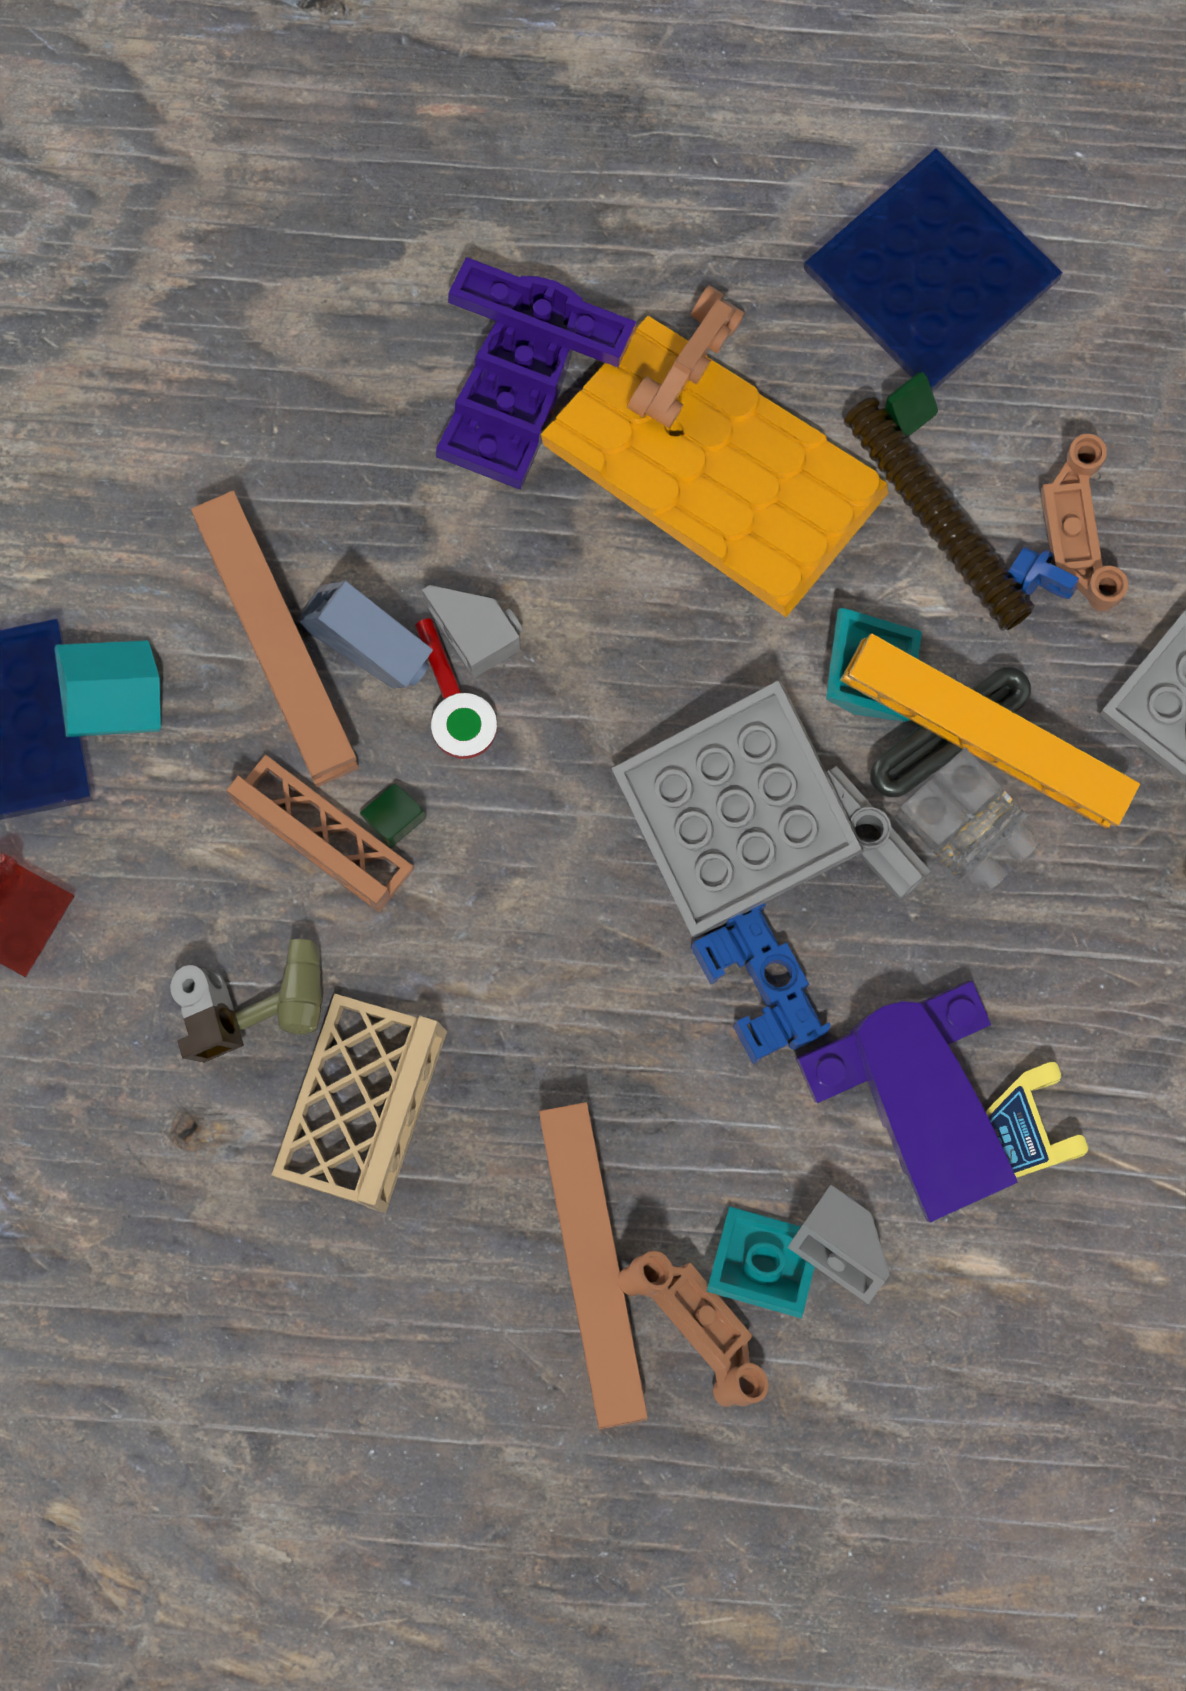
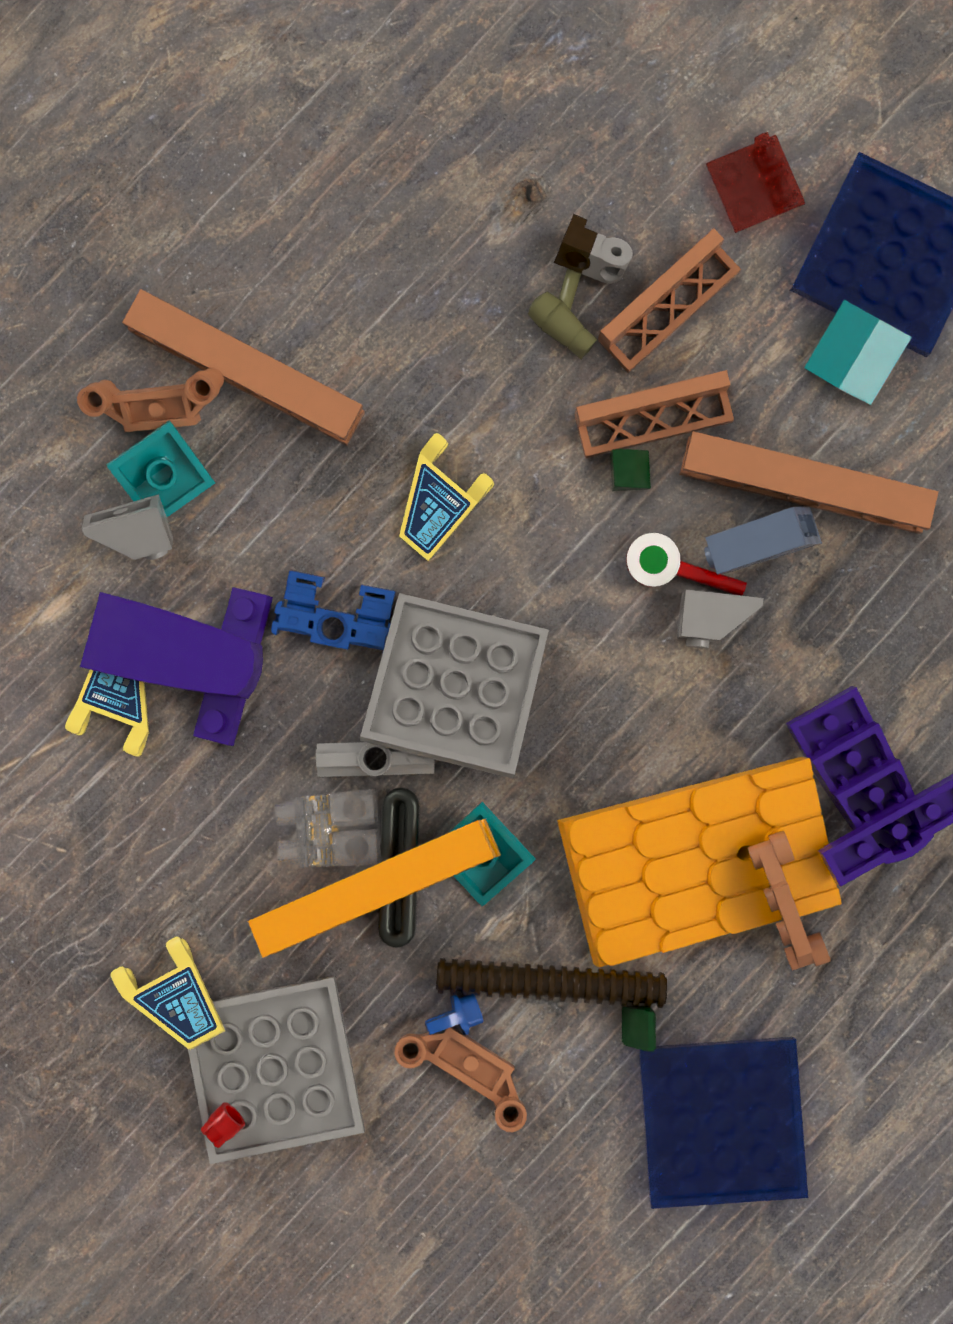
camera: 130 degrees right, 10 degrees up
tan fence [271,993,447,1214] -> none
none -> flag [399,433,494,561]
none -> nougat fence [598,228,741,373]

